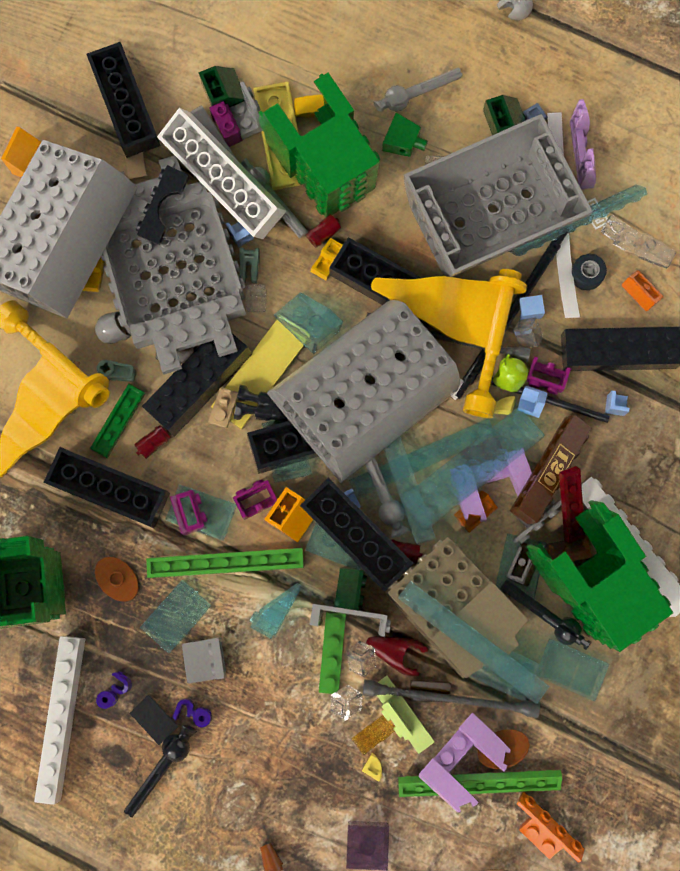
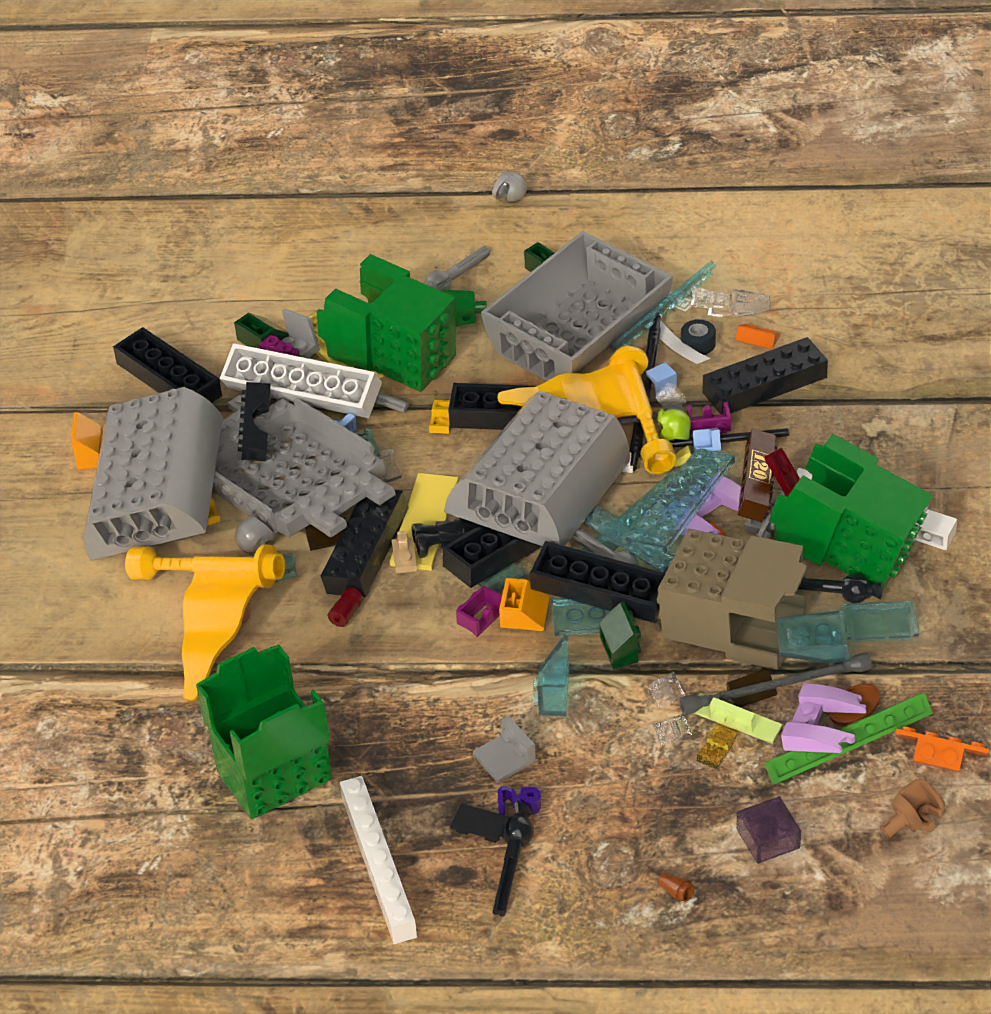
camera: 25 degrees left, 35 degrees down
black brick [43,447,170,529] -> none
green tile [90,383,146,459] -> none
dark orange piece [95,557,139,602] -> none
dark purple leg [96,671,132,709] -> none
clear light blue piece [140,580,212,654] -> none
bright green plate [146,548,304,578] -> none
clear light blue piece [165,484,237,541] -> none
magenta window [170,489,208,535] -> none
clear light blue slope [274,292,343,354] -> none
dark red piece [306,214,341,248] -> none
light grey panel [310,604,391,637] -> none
bright green plate [319,612,346,695] -> none
light yellow tile [362,753,382,781] -> none
dark red animal [366,636,429,676] -> none
clear light blue plate [398,581,550,704] -> none
lavender wedge [570,99,596,189] -> none
light blue panel [605,390,630,416] -> none

